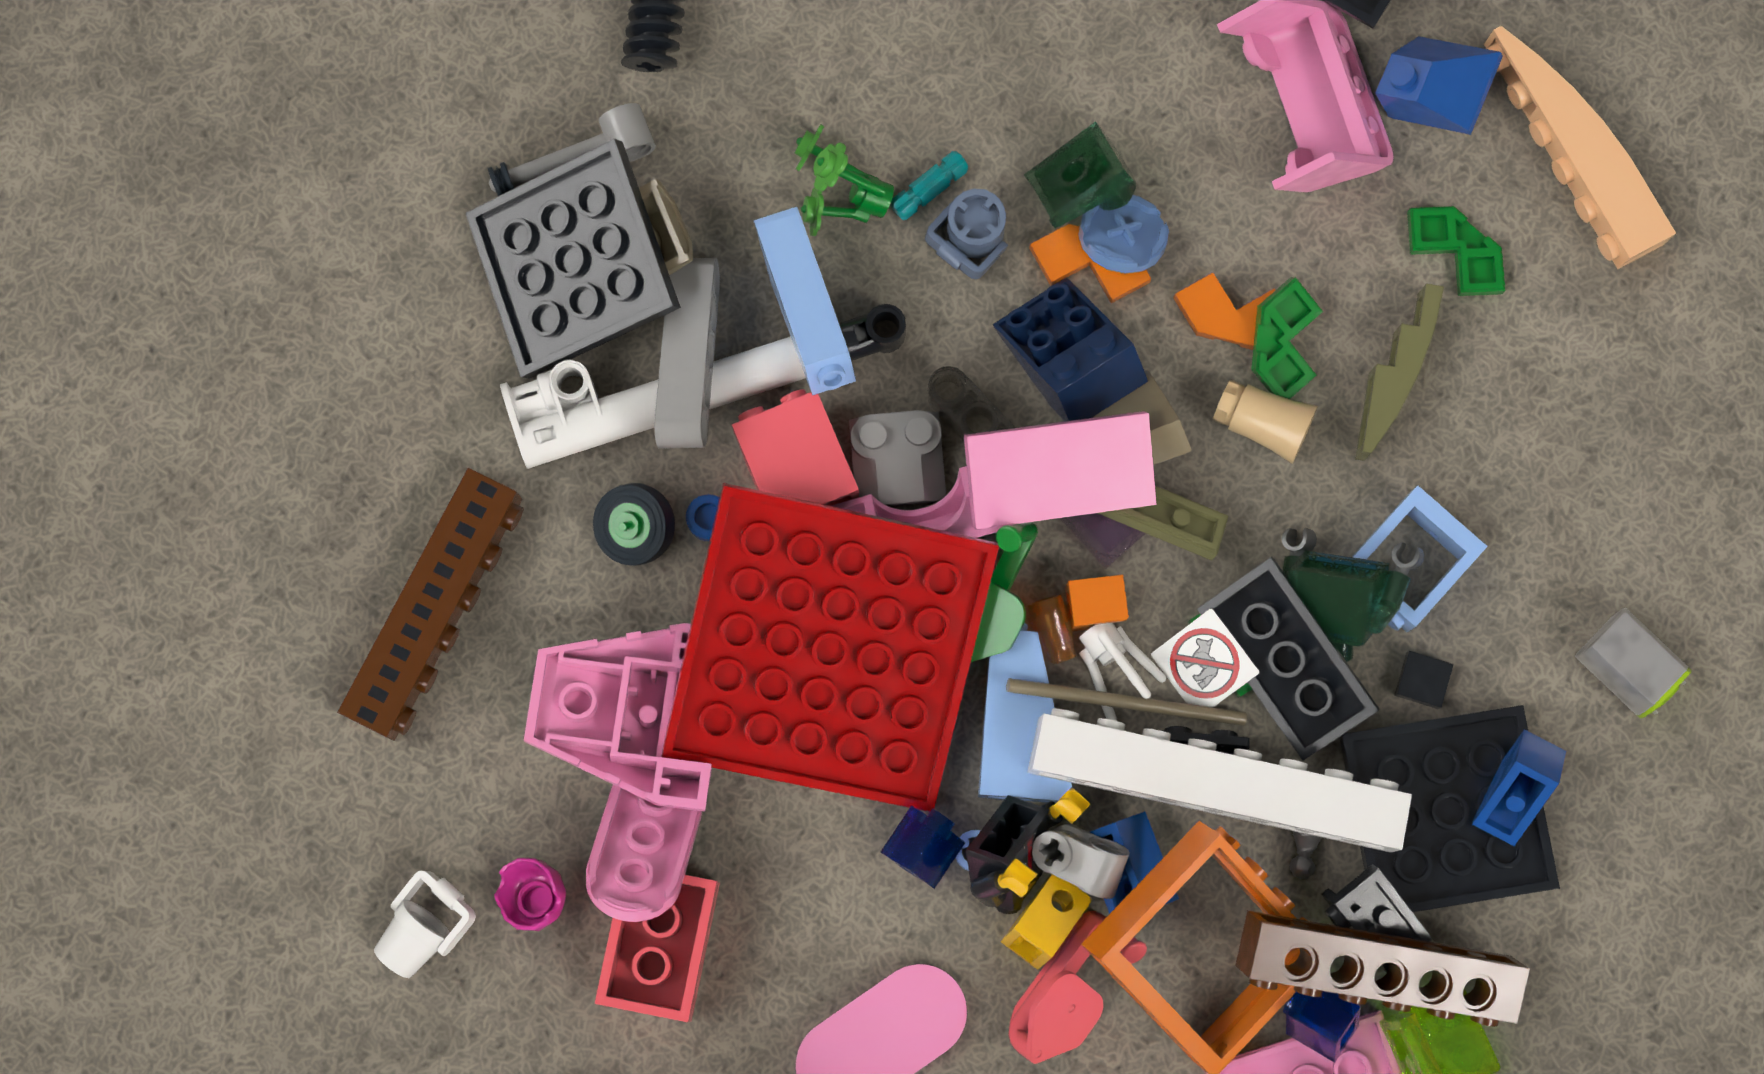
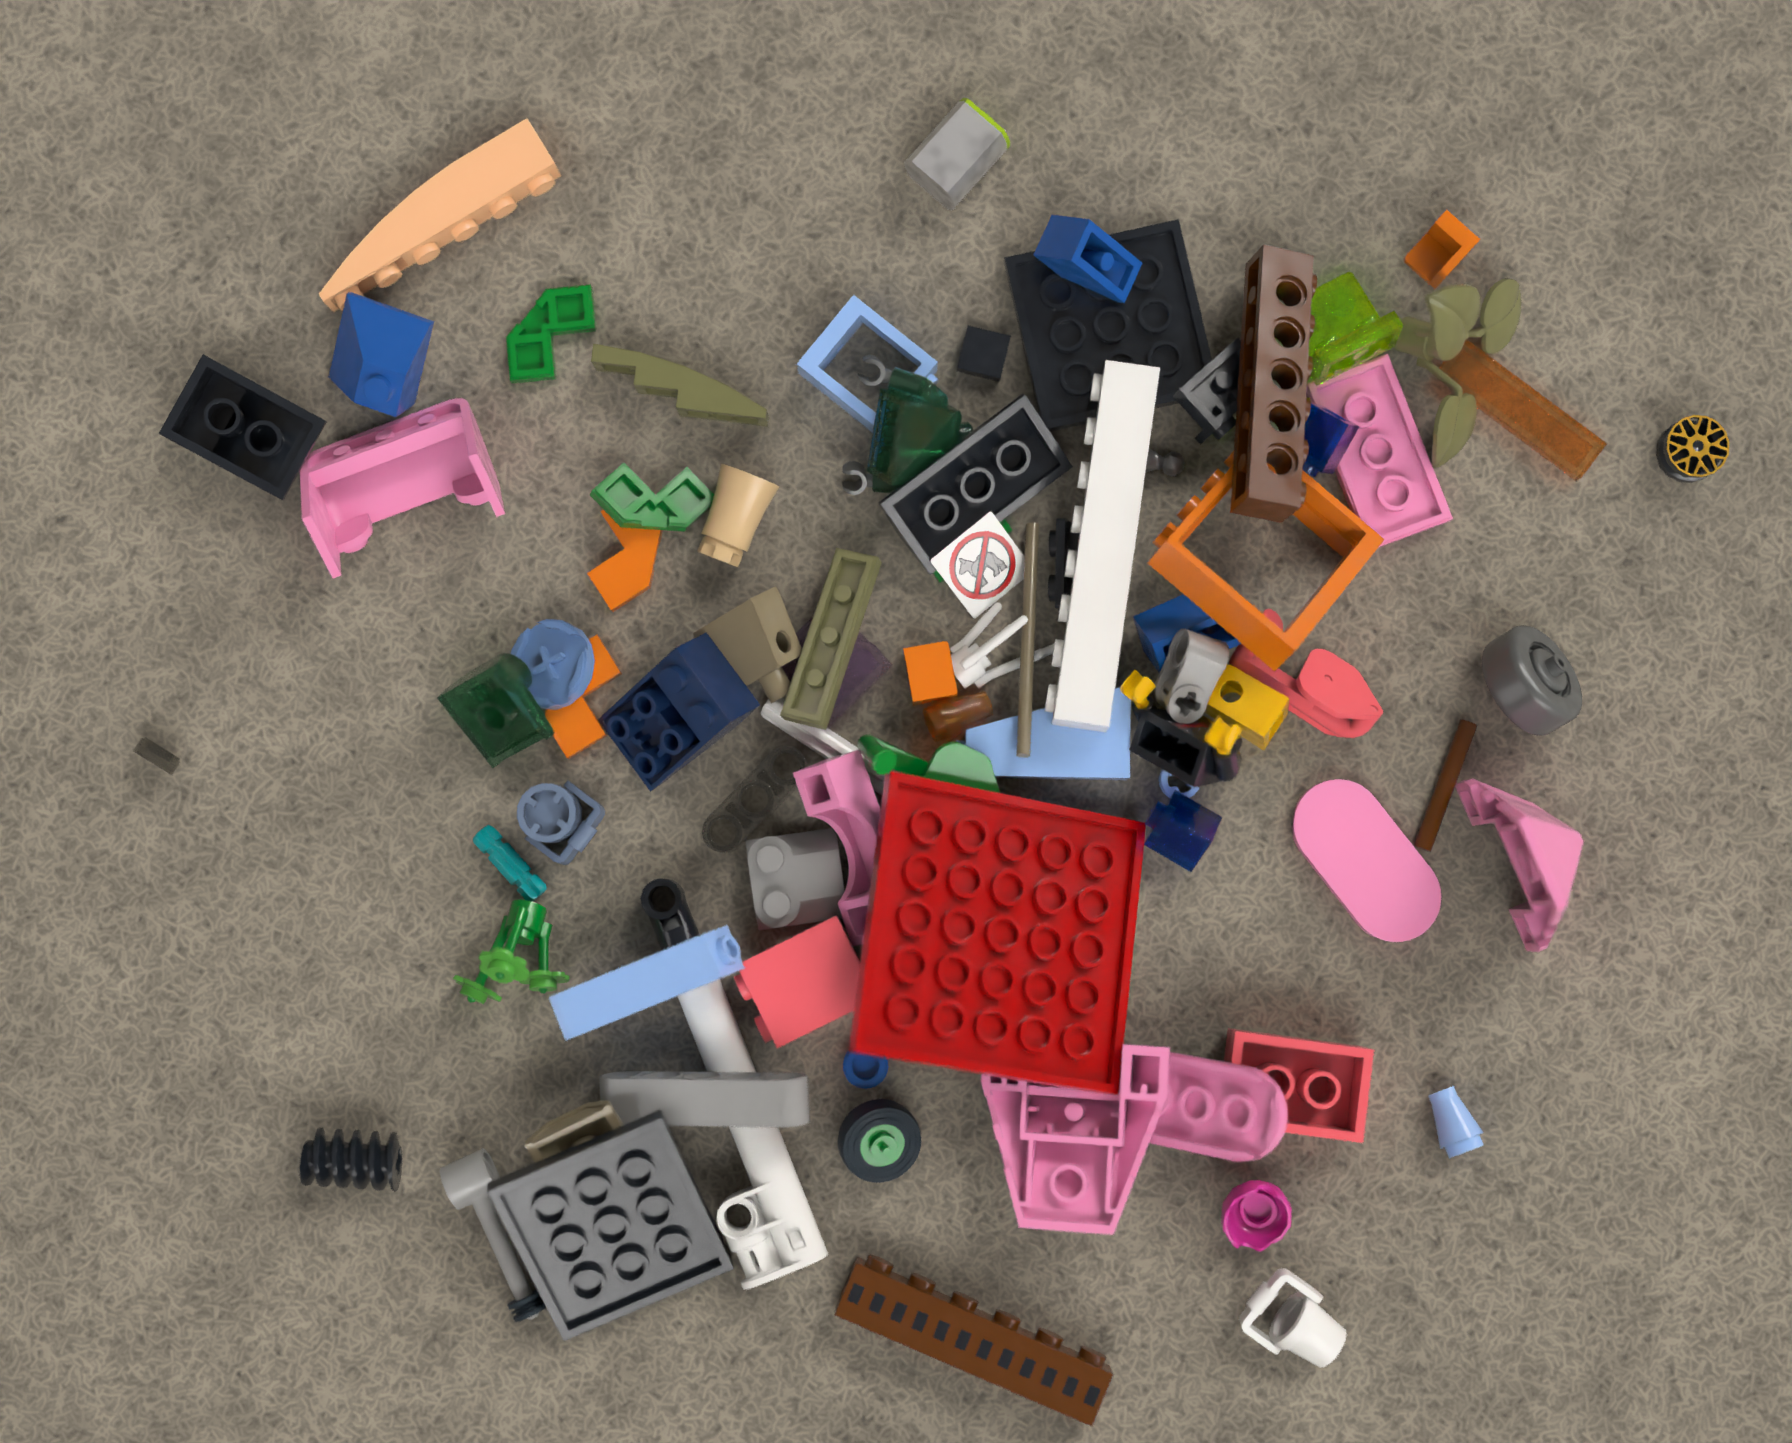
camera: 90 degrees left, 5 degrees up
bright pink tile [964,411,1157,529] -> none

